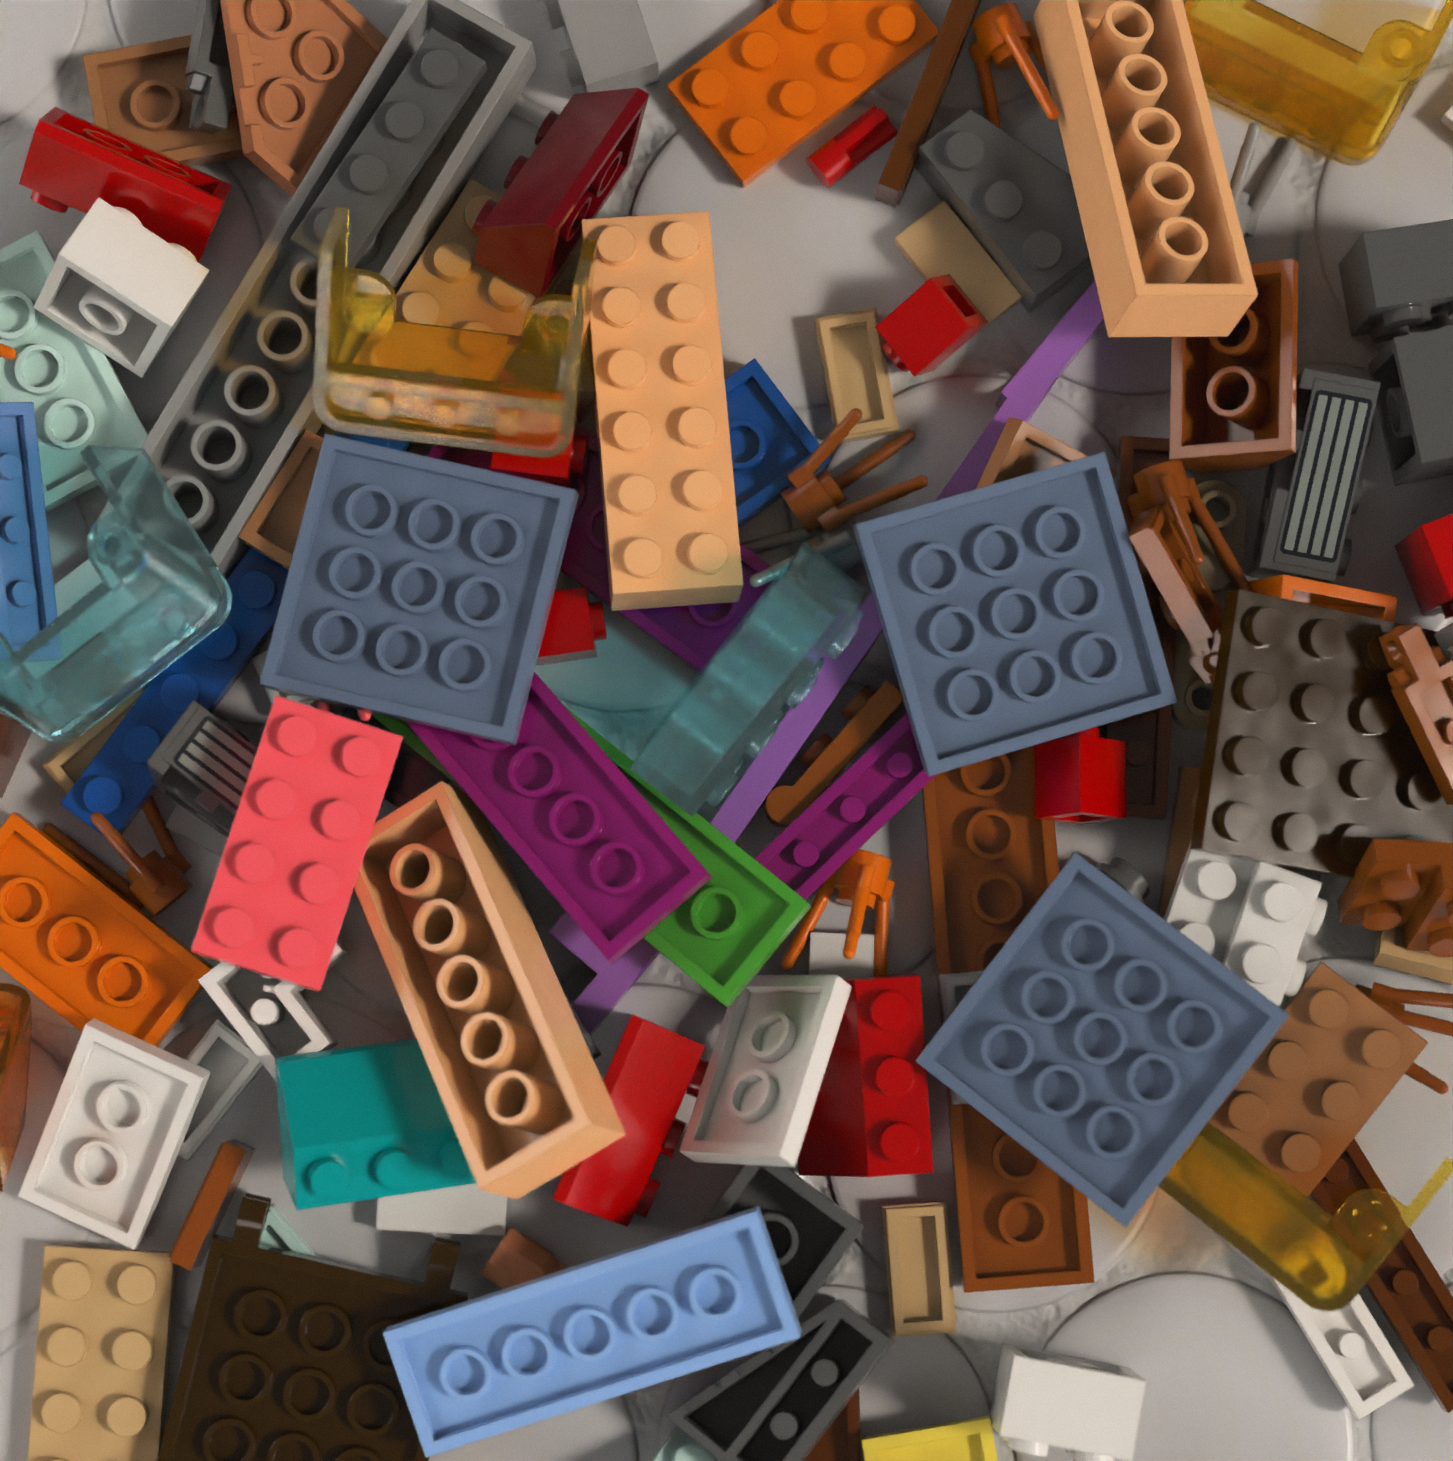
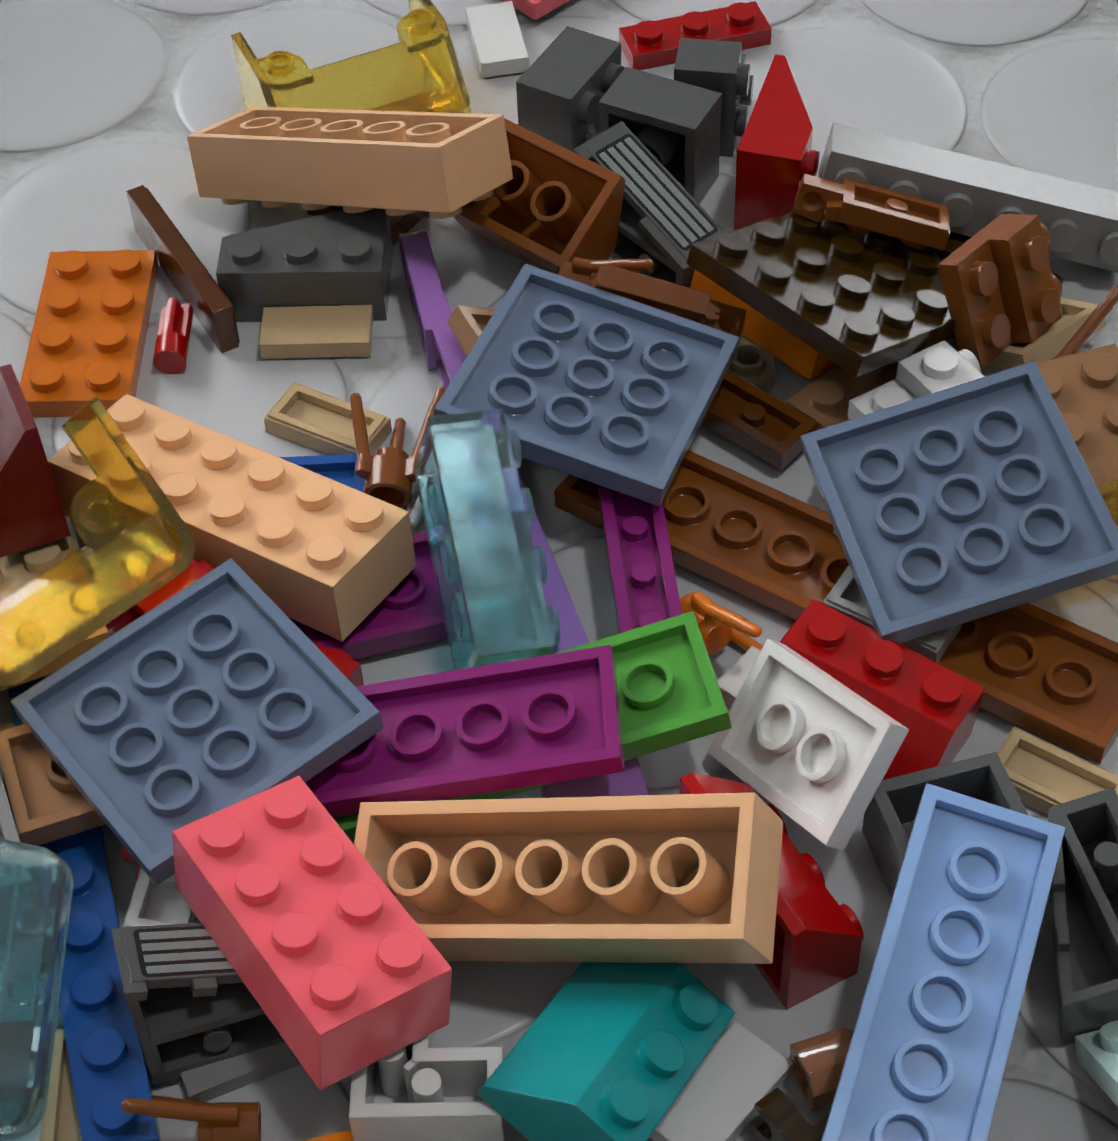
camera: 50 degrees left, 35 degrees down
dark orange plate [765,680,904,828] -> none
red brick [875,274,989,377] -> none
orange plant [968,2,1059,129] -> none
red brick [1034,727,1127,825] -> none

